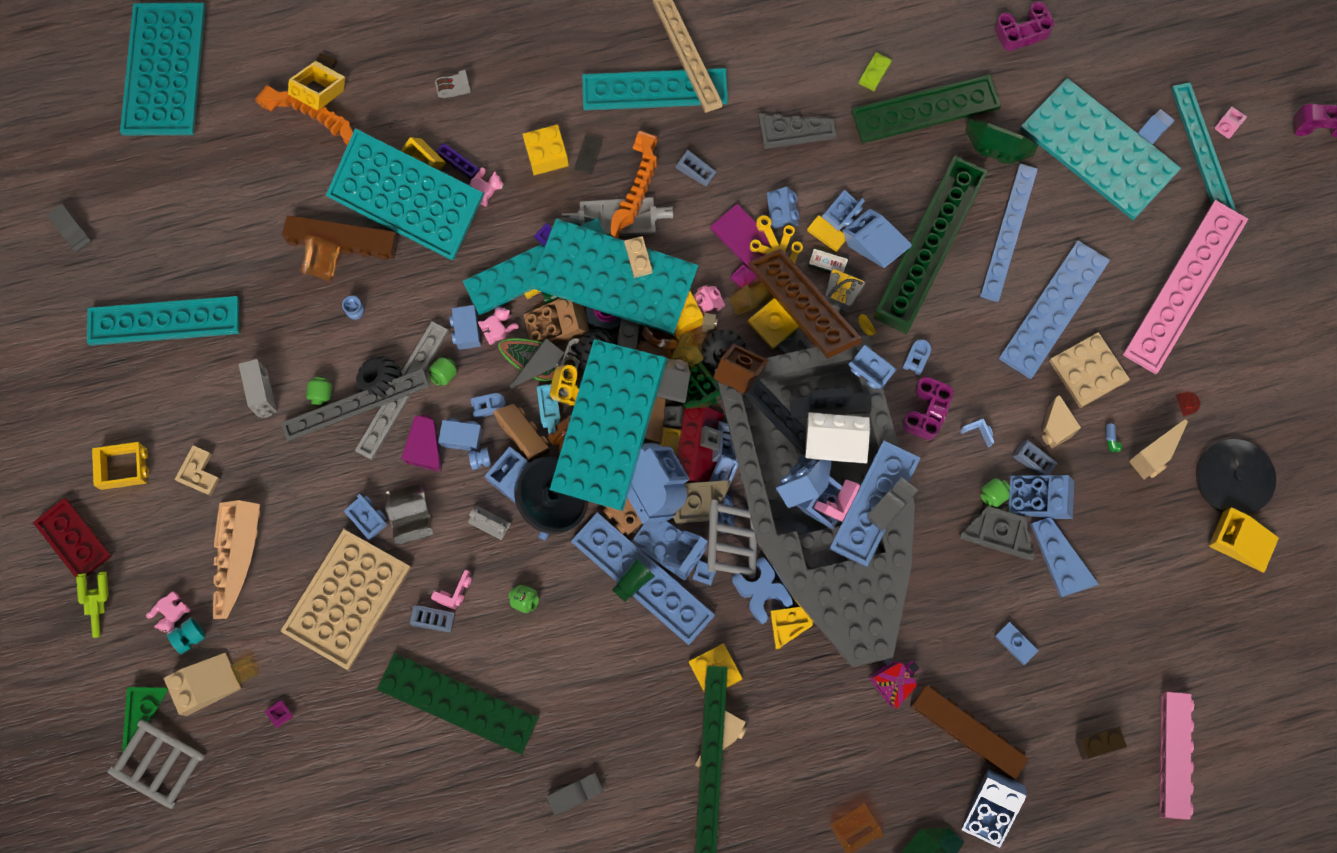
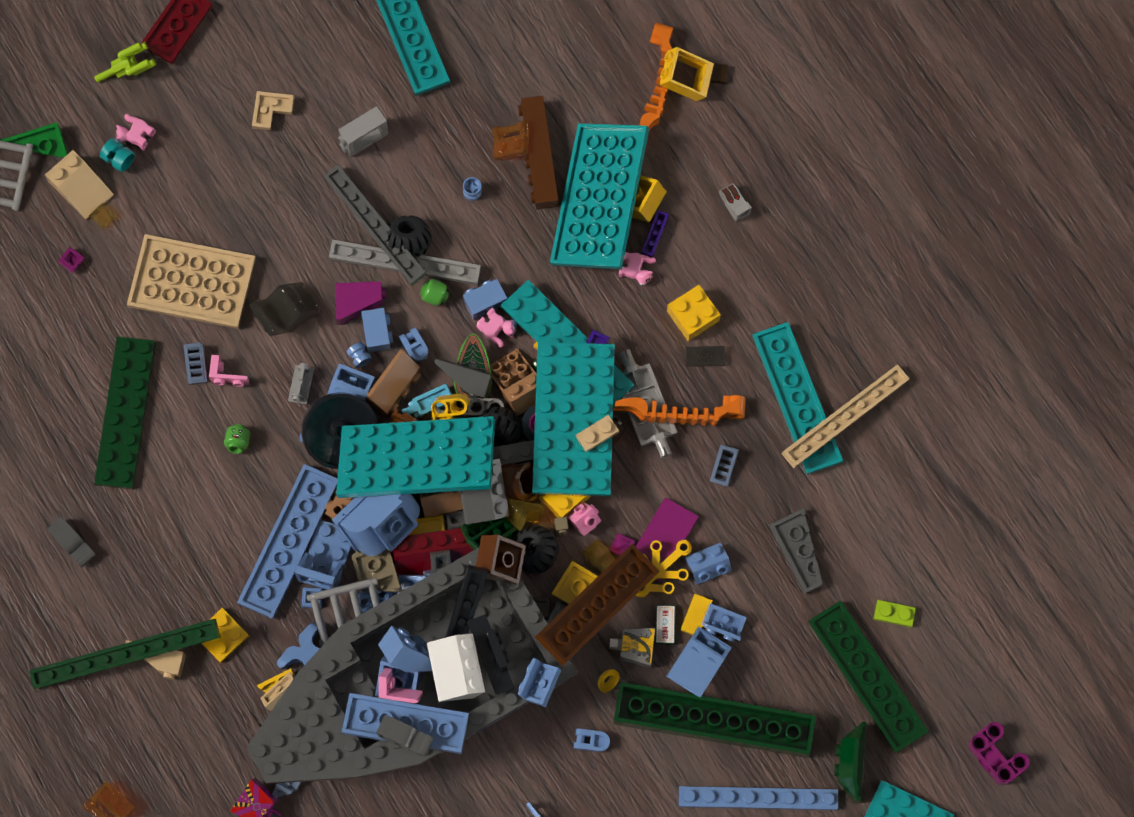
camera: 70 degrees right, 0 degrees up
yellow window [92,442,149,490] -> none
light nougat wedge [213,500,260,619] -> none
bright green head [306,377,332,406] -> none
medium blue bracket [344,493,387,540] -> none
dark green plant [612,558,656,602] -> none
magenta beam [902,377,953,440] -> none
none -> tan plate [260,672,295,712]

